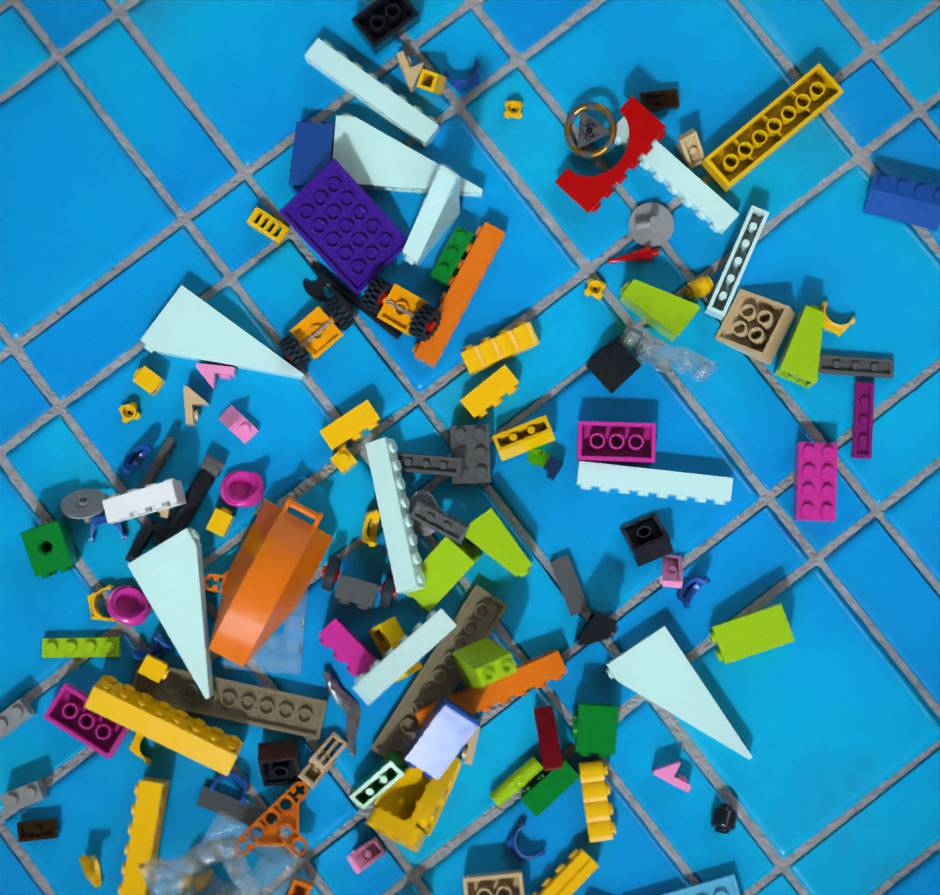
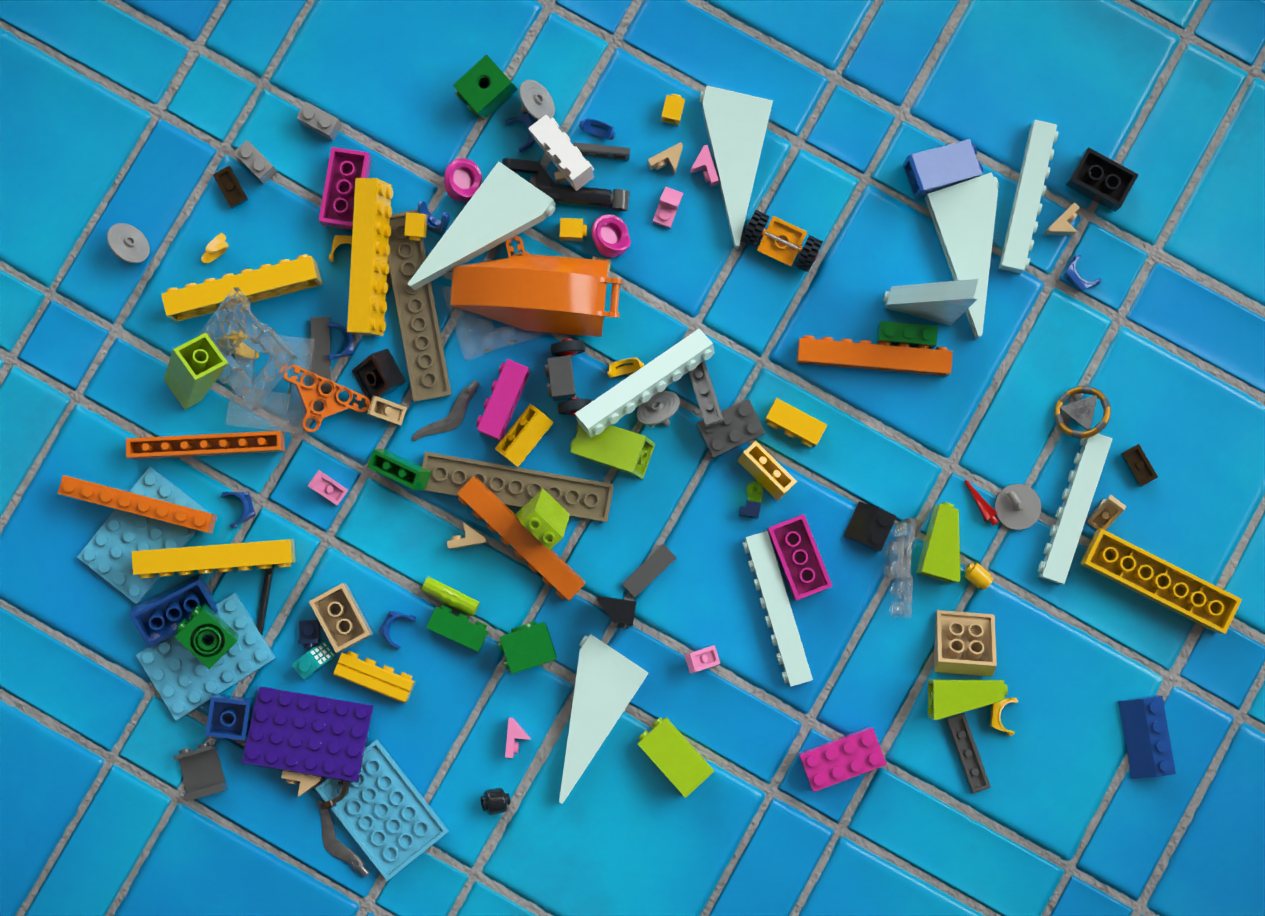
camera: 65 degrees right, 0 degrees up
lime plate [42,637,121,658] -> none
yellow helmet [87,584,116,622] -> none
yellow plate [119,402,140,423] -> none
yellow slope [247,206,290,245] -> none
dark purple plate [278,158,408,295] -> none
black piece [303,264,402,340] -> none
tan tile [308,731,348,773] -> none
yellow brick [319,399,381,452] -> none
yellow brick [330,446,358,475] -> none
light aqua brick [353,608,457,706] -> none
plate [361,277,442,342] -> none
yellow panel [365,757,462,853] -> none
slope [403,695,480,780] -> none
dark grey tile [410,499,470,544] -> none
yellow brick [416,68,447,95] -> none
yellow brick [461,321,540,376] -> none
lime slope [465,508,532,578] -> none
yellow plate [504,100,523,119] -> none
dark red slope [533,705,563,771] -> none
red arch [555,96,667,214] -> none
yellow brick [578,759,616,843] -> none
yellow plate [584,278,605,300] -> none
black slope [620,512,674,567] -> none
blue helmet [676,574,710,610] -> none
light aqua brick [704,205,770,320] -> none
magenta tile [851,382,875,459] -> none

